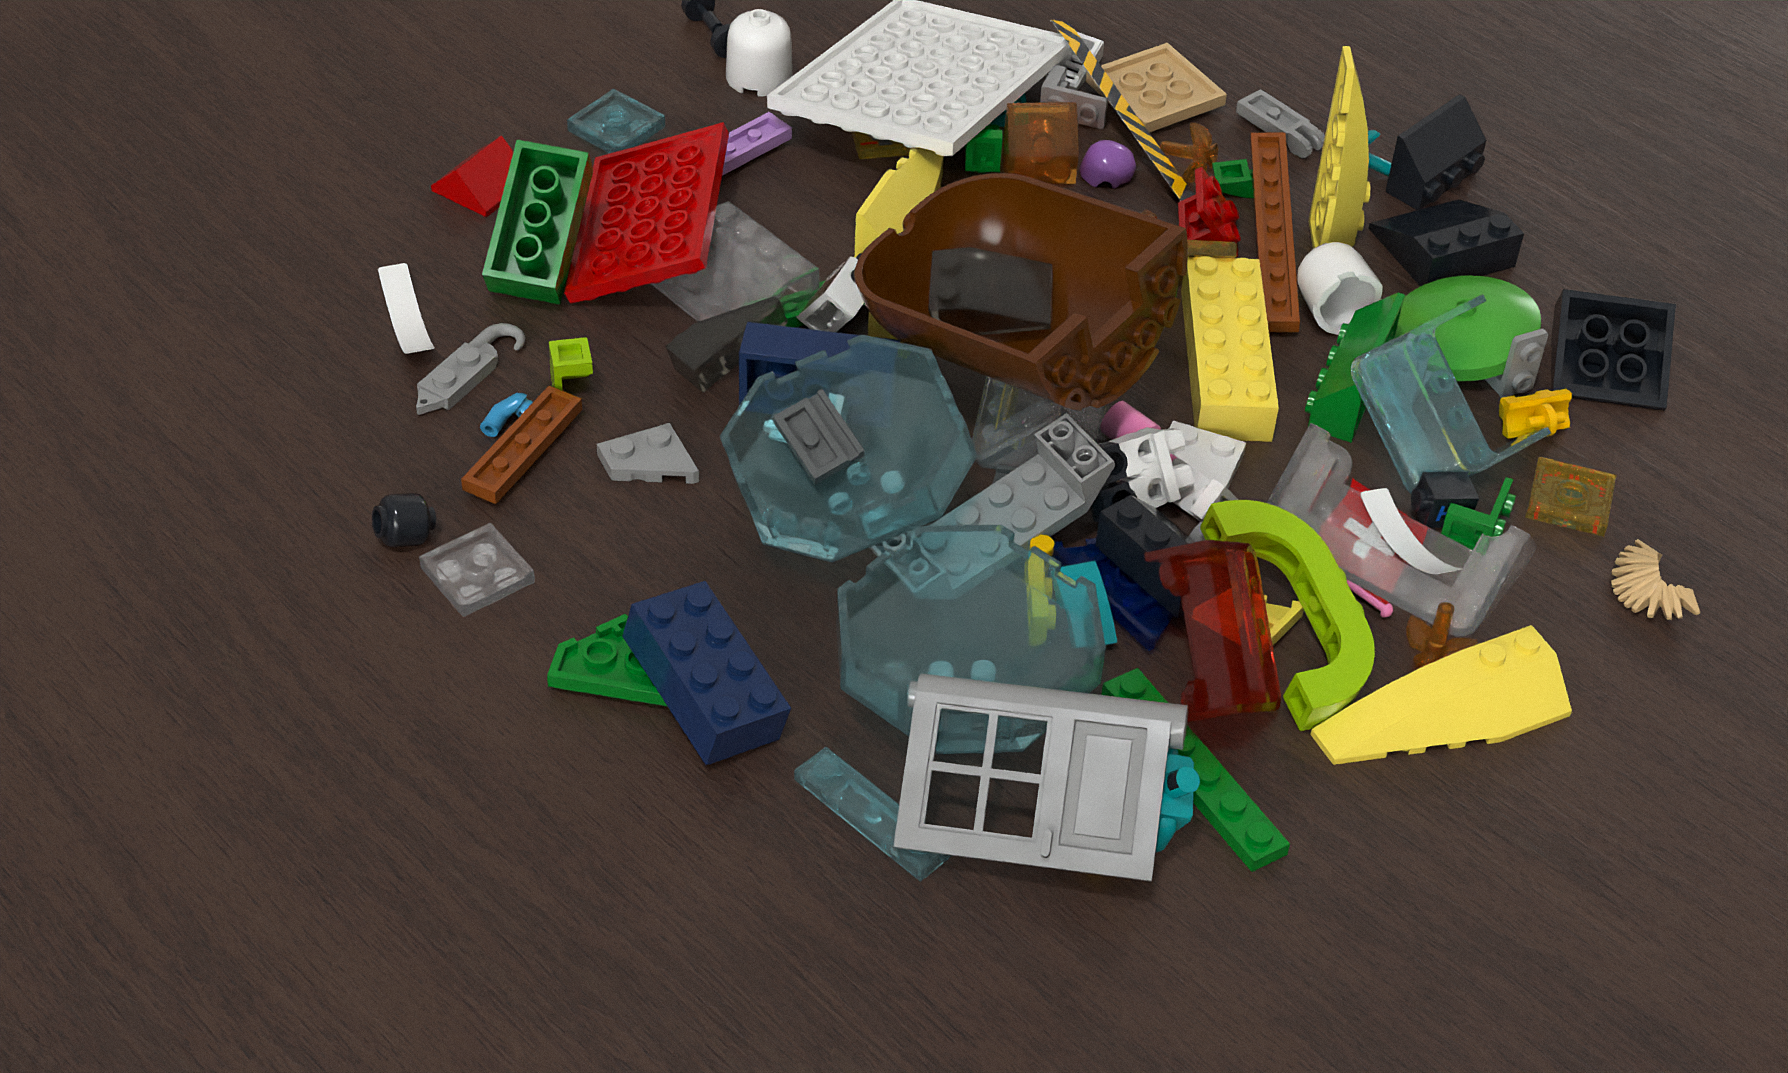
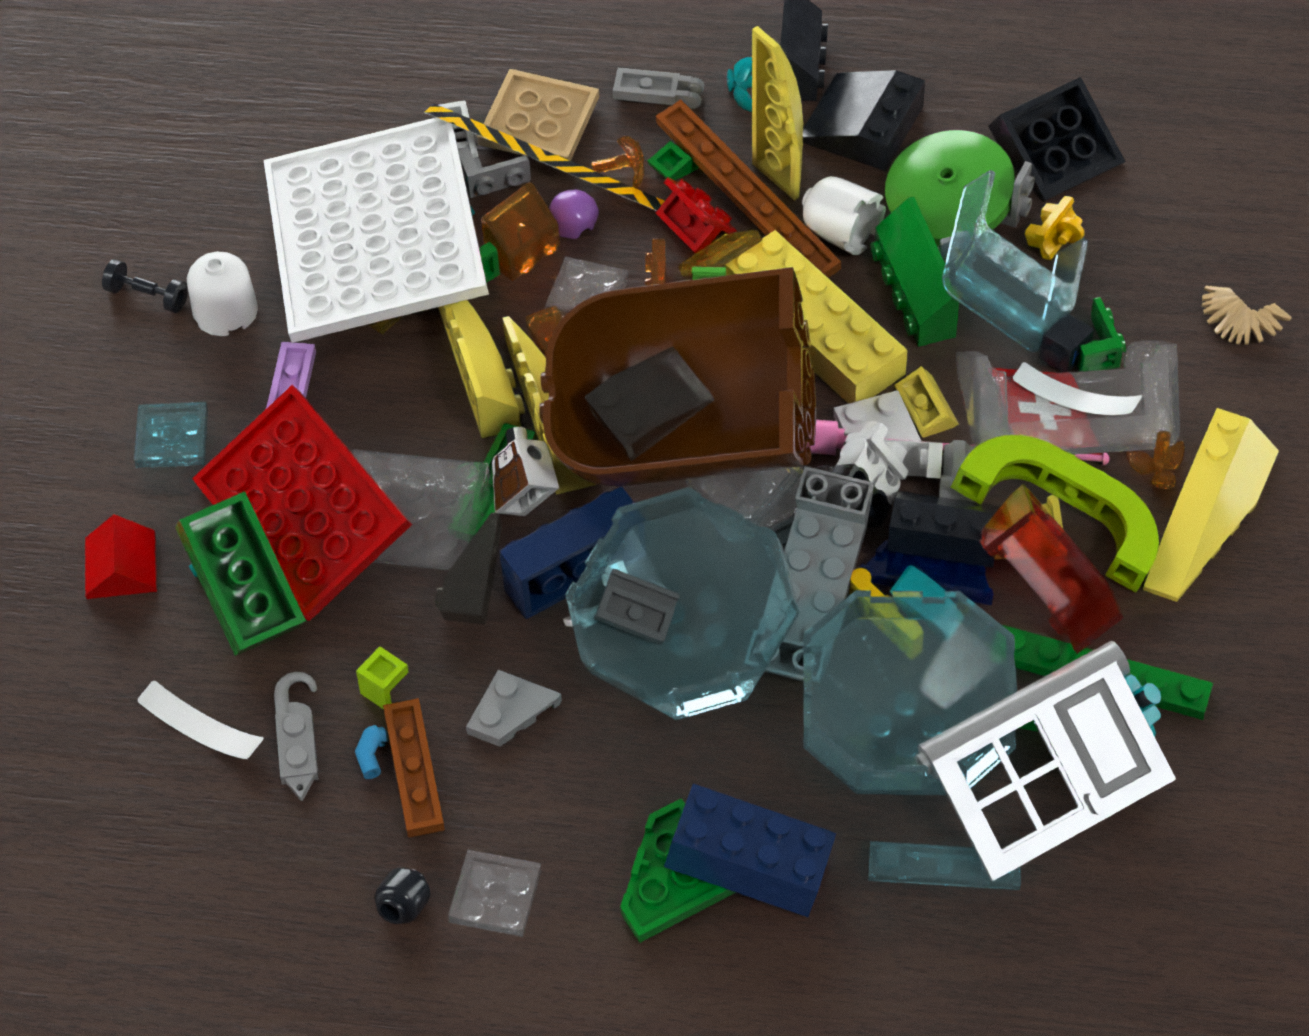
camera: 35 degrees left, 10 degrees up
clear yellow tile [1525,457,1616,537] -> none
none -> light yellow slope [894,366,959,438]

